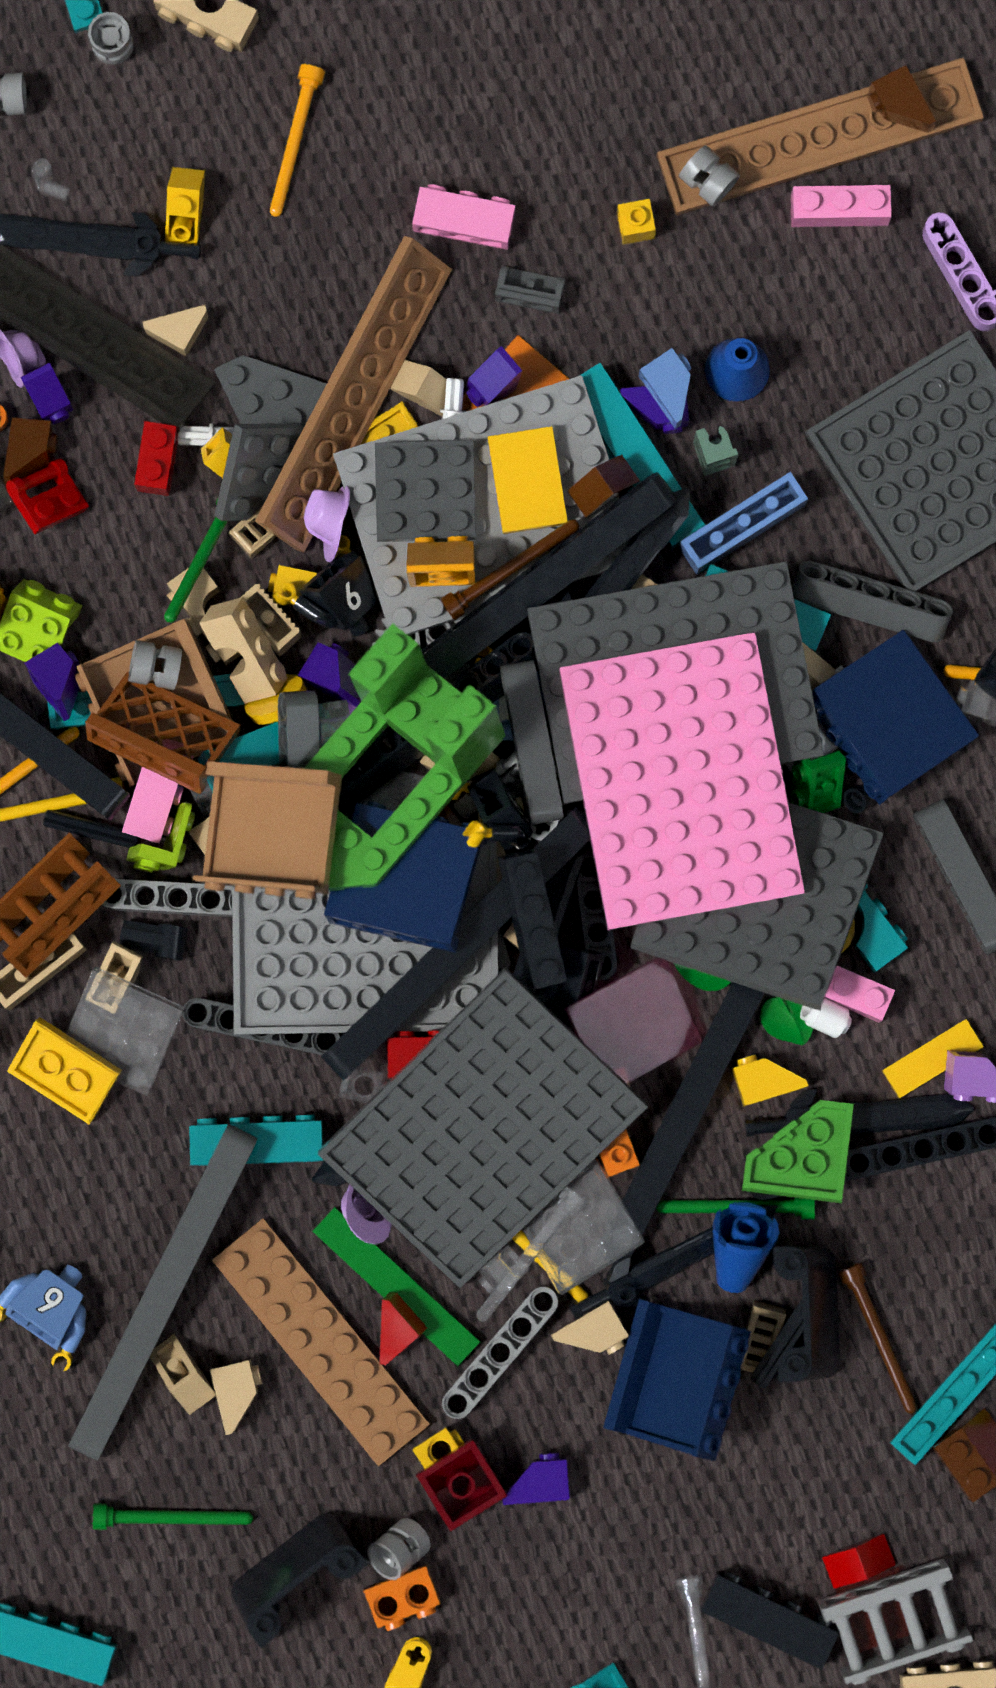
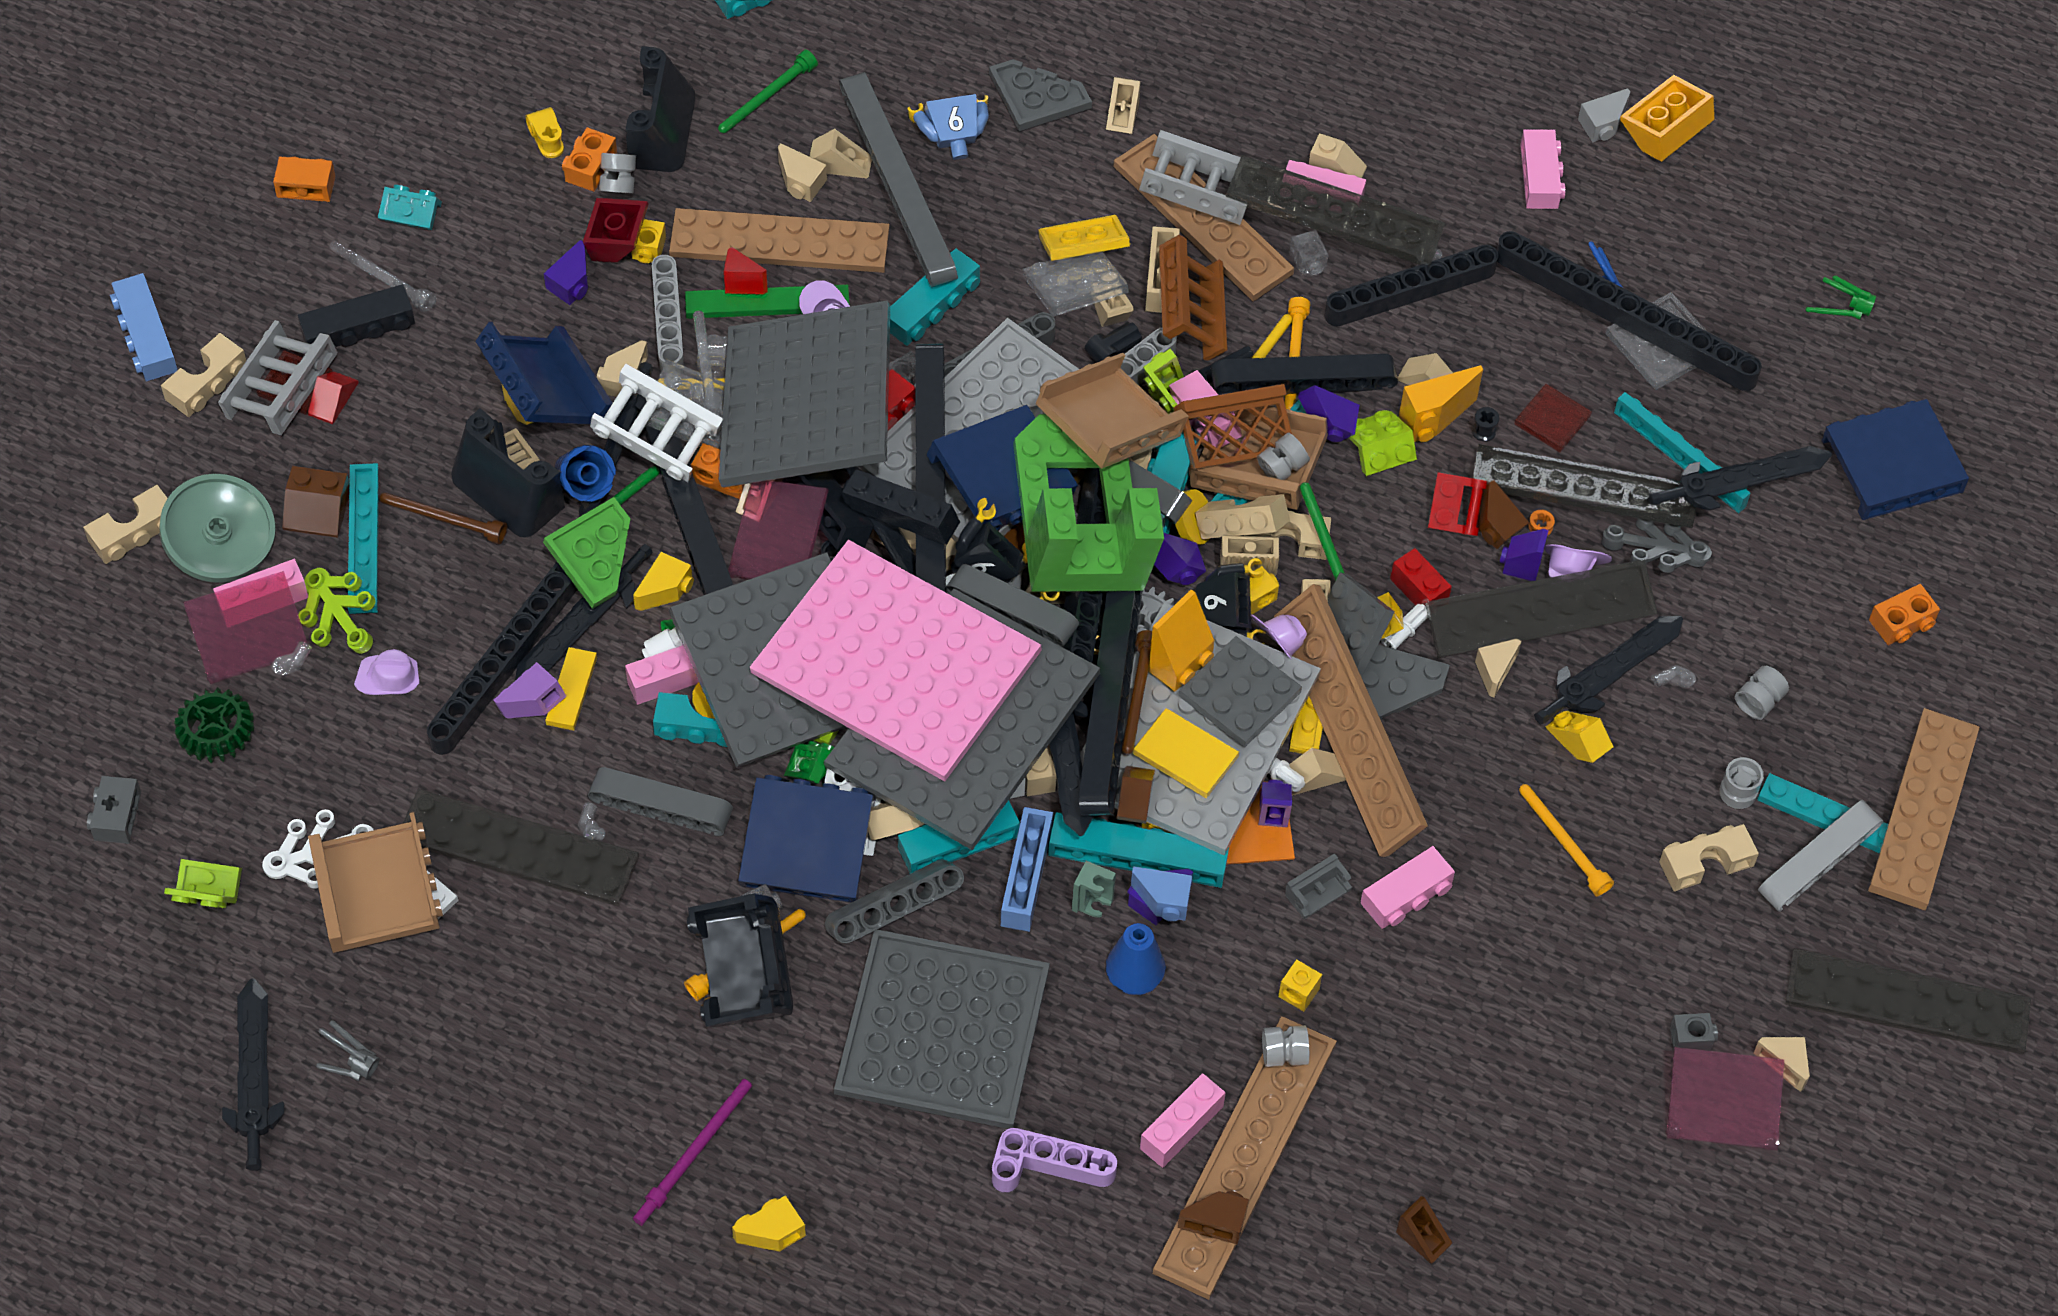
camera: 130 degrees right, 25 degrees down
none -> white fence [590,364,723,482]

